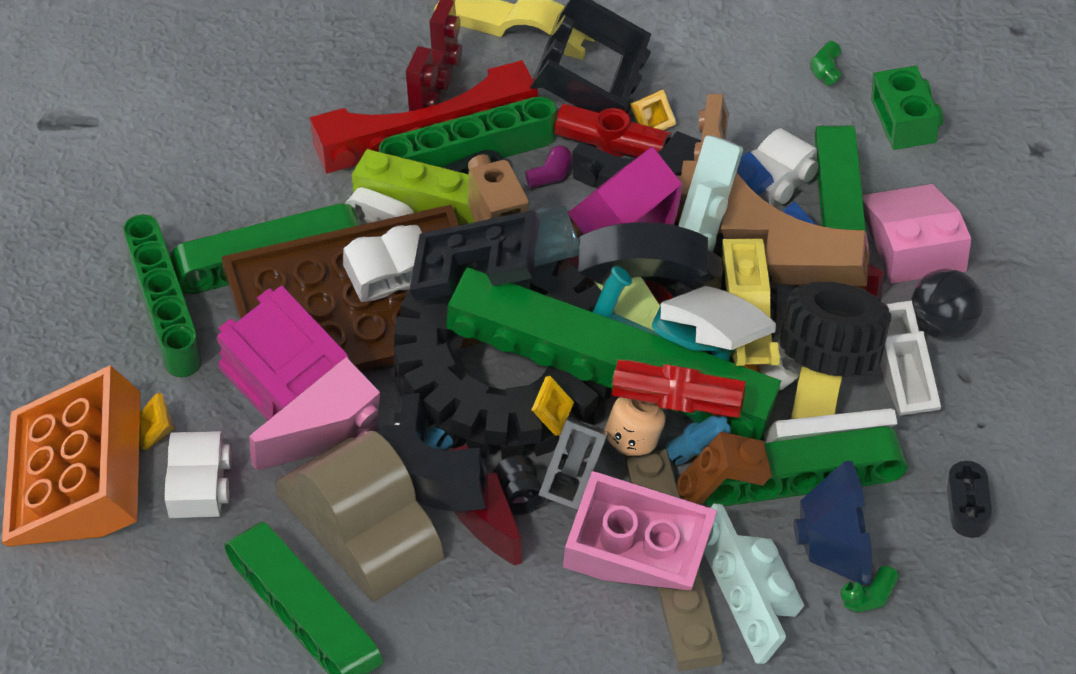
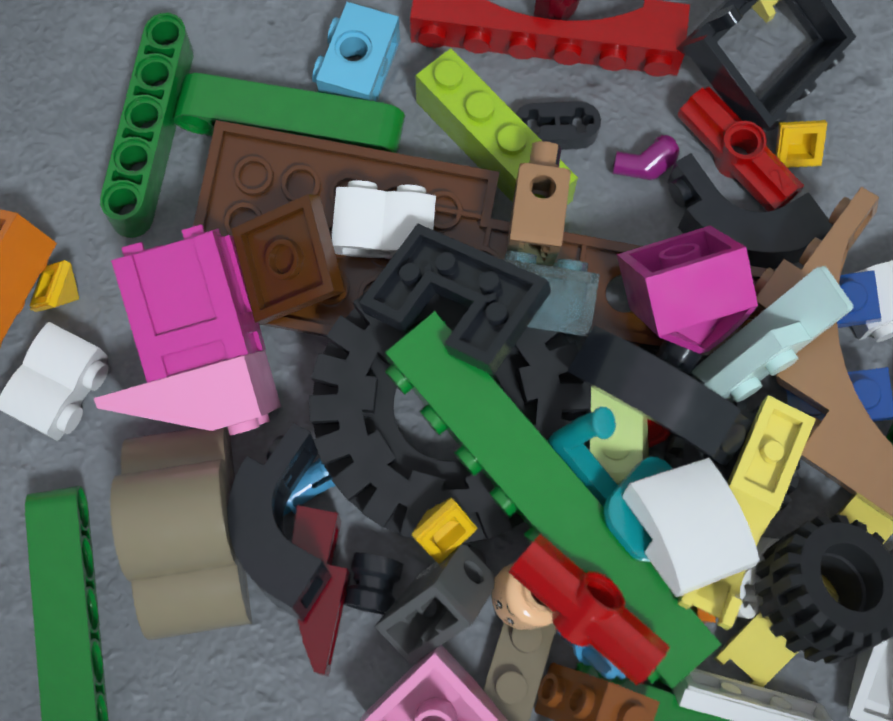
camera: 25 degrees right, 25 degrees up
white beam [345,187,414,225] -> none
green beam [379,97,557,168] -> none
none -> reddish brown plate [231,194,345,323]
none -> medium azure brick [312,2,400,102]

